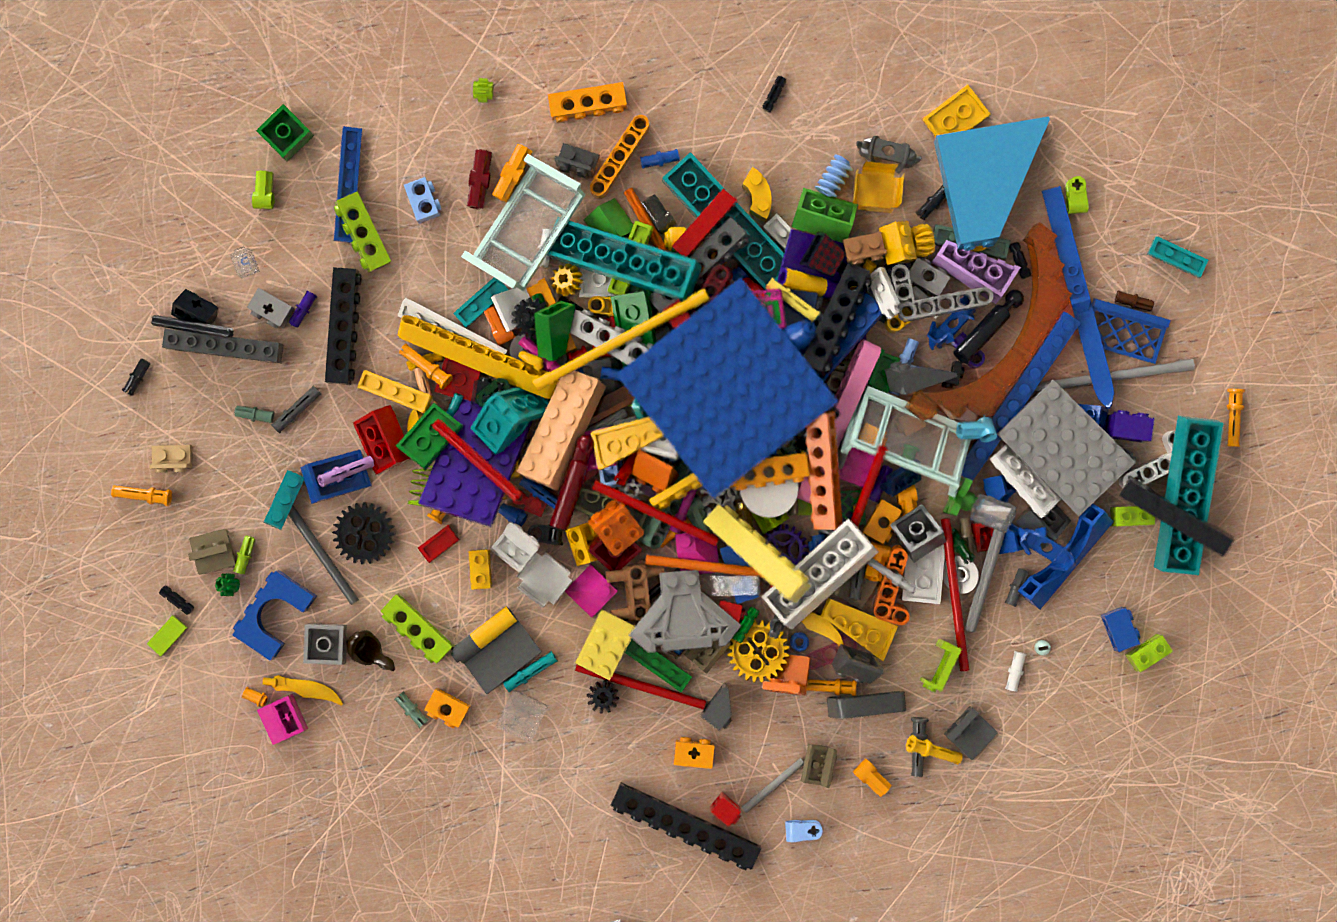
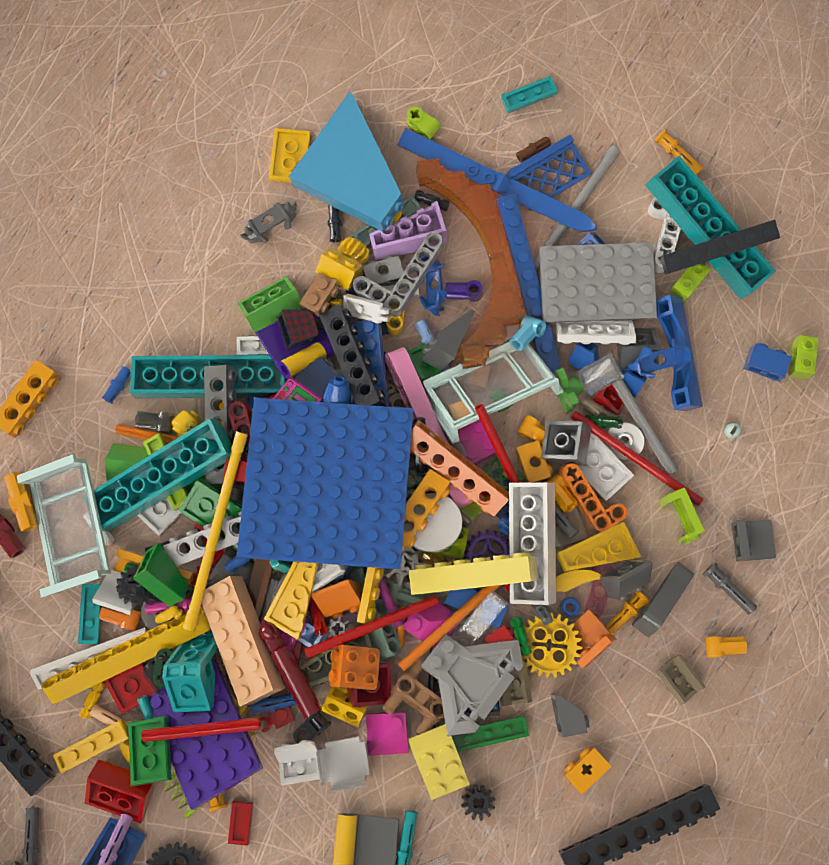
camera: 50 degrees left, 10 degrees down
light orange pin [399,344,453,389] -> none
yellow brick [468,549,492,590] -> none
blue cone [498,503,528,527] -> none
yellow gear [550,263,584,297] -> none
dark grey bracket [554,143,600,179] -> none
red piece [575,664,706,710] -> none
yellow piece [588,296,614,317] -> none
light orange beam [590,115,649,199] -> none
red panel [672,188,738,258] -> none
red brick [710,792,741,827] -> none
yellow brick [742,167,772,222] -> none
light grey bar [742,758,804,813] -> none
black axle [762,75,786,112] -> none
light yellow pin [765,278,820,322] -> none
light blue piece [785,820,822,842] -> none
light blue piece [815,154,853,197] -> none
light grey bar [818,529,916,594] -> none
yellow piece [853,161,905,213] -> none
dark purple axle [869,465,893,503] -> none
dark blue bracket [880,459,922,497] -> none
yellow pin [906,735,963,765] -> none
black bracket [941,361,965,388] -> none
black piece [953,289,1024,364] -> none
dark grey axle [1005,568,1029,607] -> none
white pin [1005,651,1027,692] -> none
dark purple brick [1106,410,1154,443] -> none

